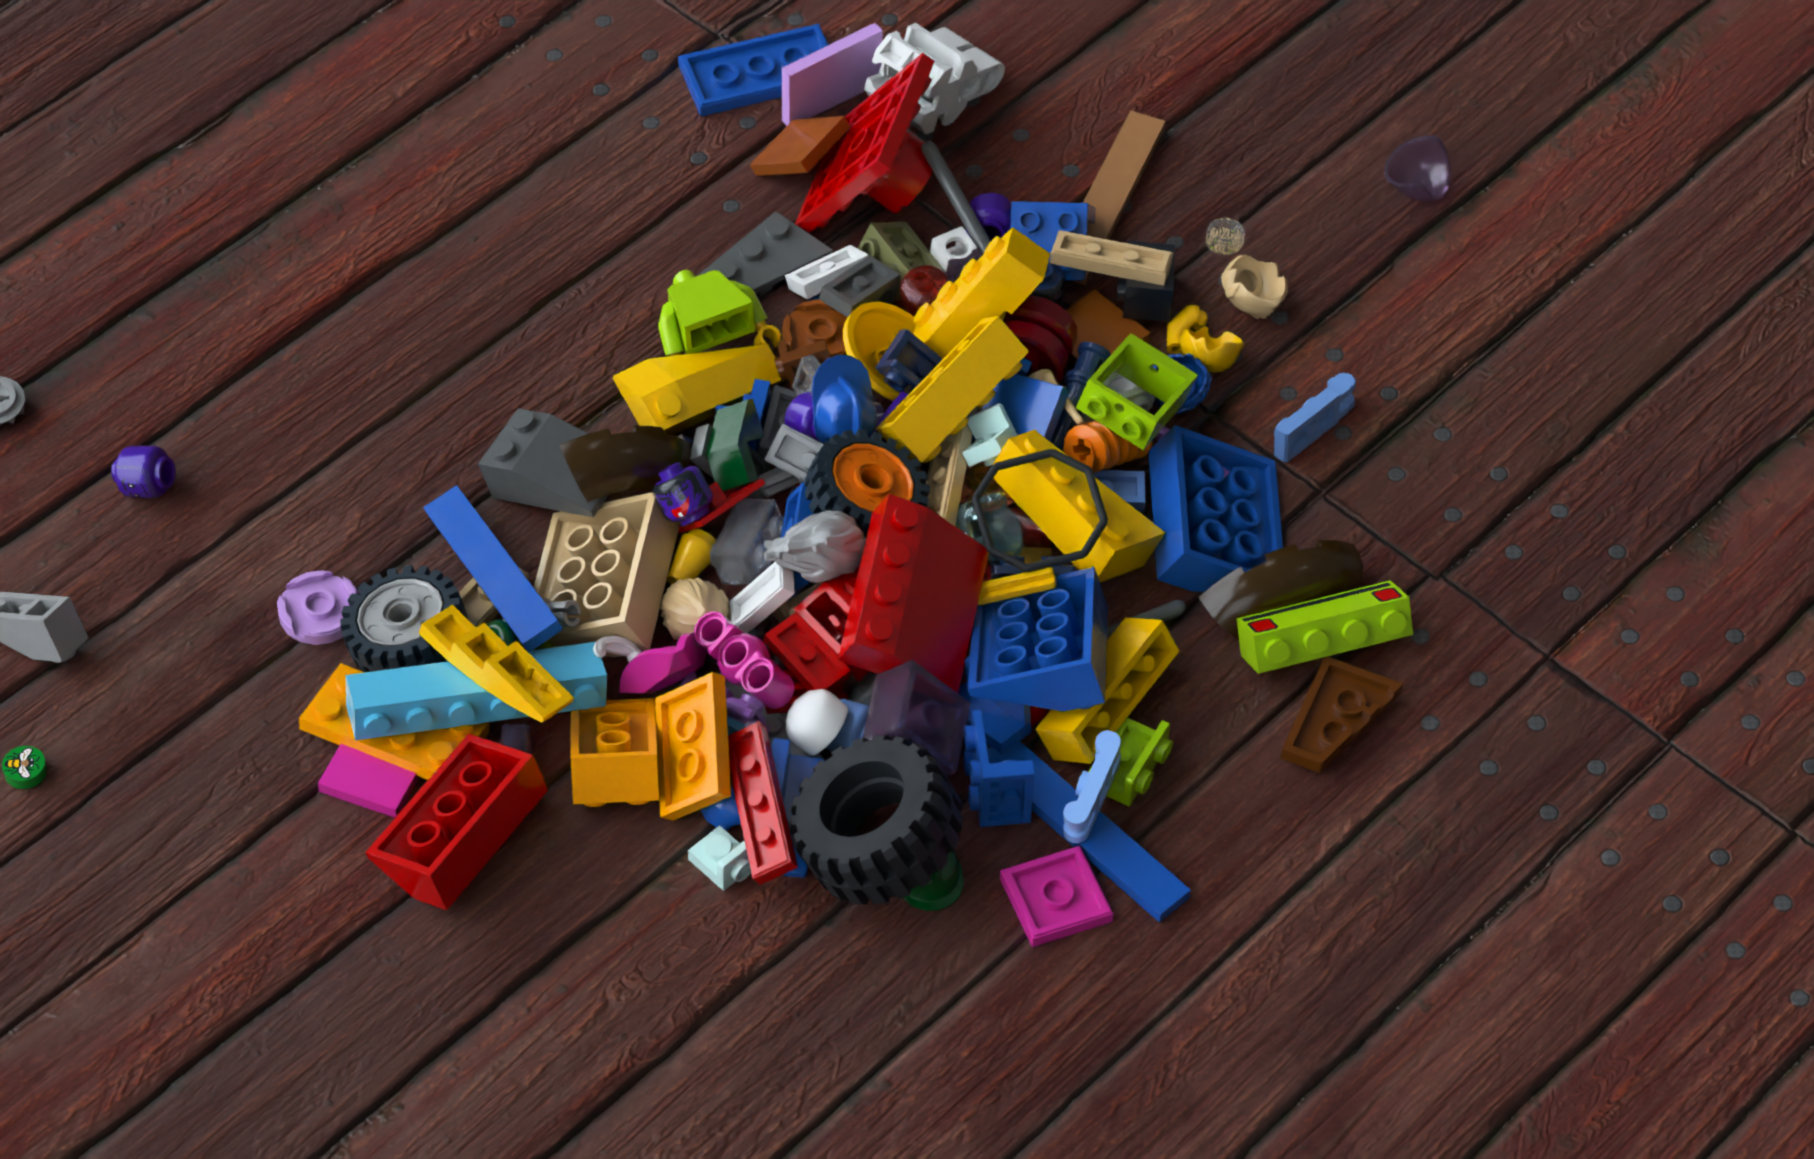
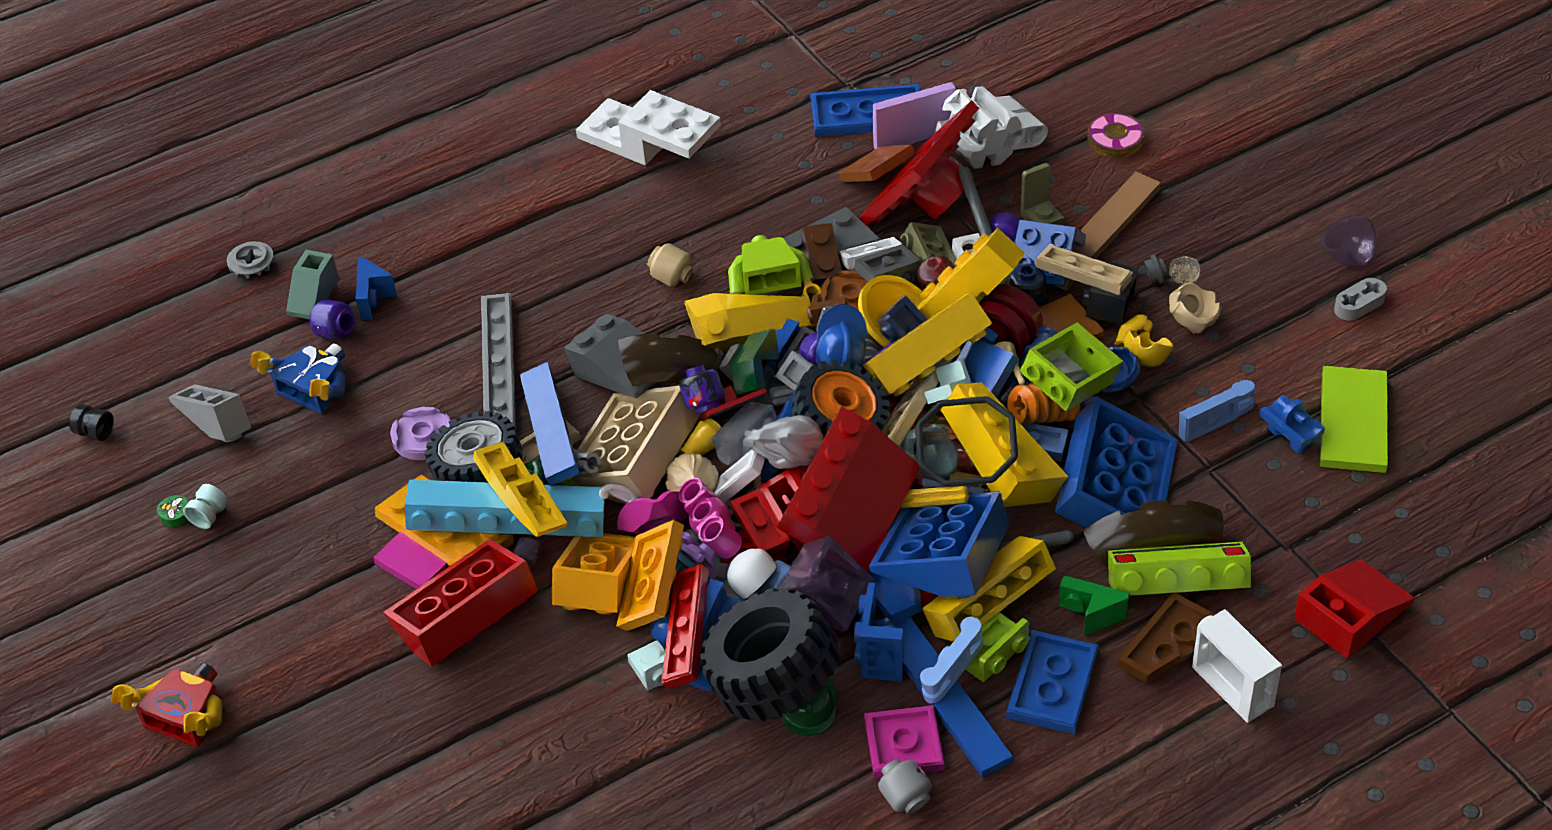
camera: 20 degrees right, 5 degrees down
none -> torso [111,663,222,747]
none -> light aqua wheel [183,484,228,529]
none -> blue torso [250,344,346,415]
none -> sand green slope [286,249,339,319]
none -> blue slope [356,257,397,320]
none -> light grey tile [481,293,516,430]
none -> white bracket [576,90,721,165]
none -> tan head [647,243,693,287]
none -> reddish brown plate [802,223,842,284]
none -> light grey head [878,759,932,814]
none -> blue tile [1006,630,1099,735]
none -> olive bracket [1021,163,1064,226]
none -> green slope [1059,576,1130,635]
none -> tile [1087,113,1144,157]
none -> dark grey plate [1144,254,1168,284]
none -> white window [1192,609,1282,723]
none -> blue hips [1259,395,1325,454]
none -> red slope [1294,559,1415,659]
none -> lime tile [1320,366,1388,473]
none -> light grey beam [1334,278,1387,321]

